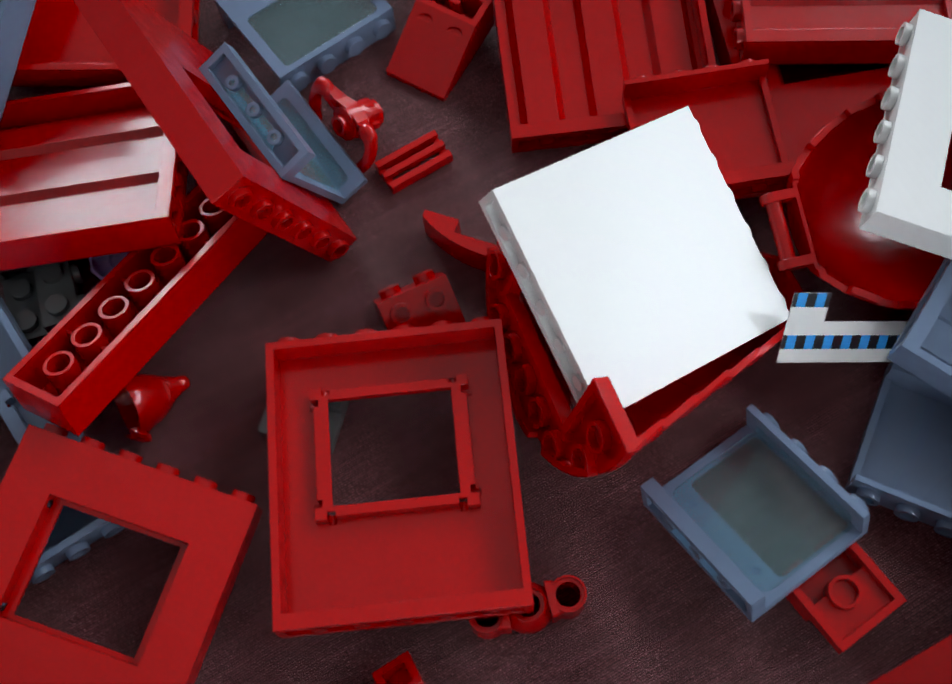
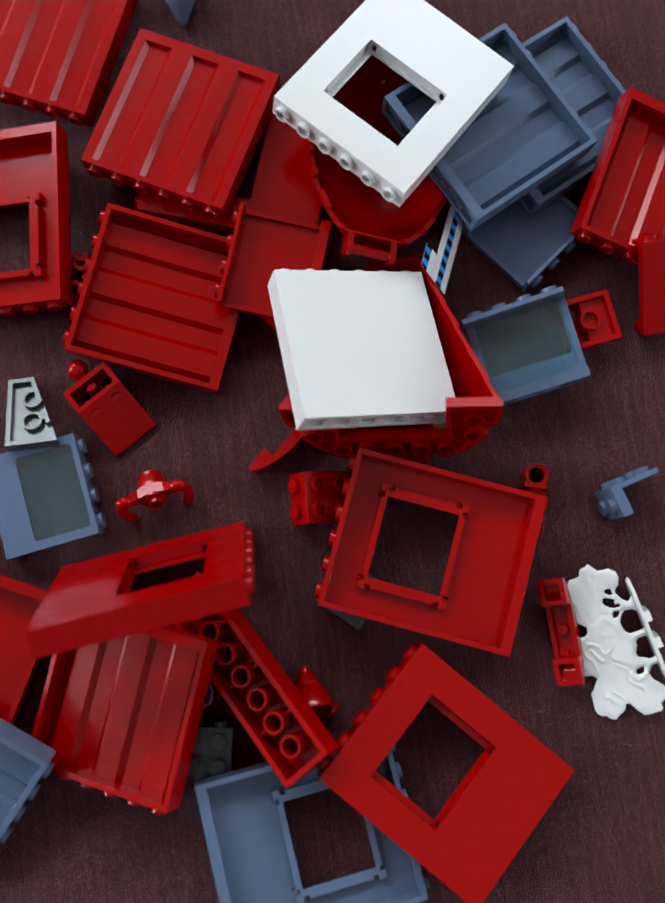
camera: 75 degrees left, 15 degrees up
sand blue panel [198,42,368,204] -> none
red tile [374,130,453,195] -> none

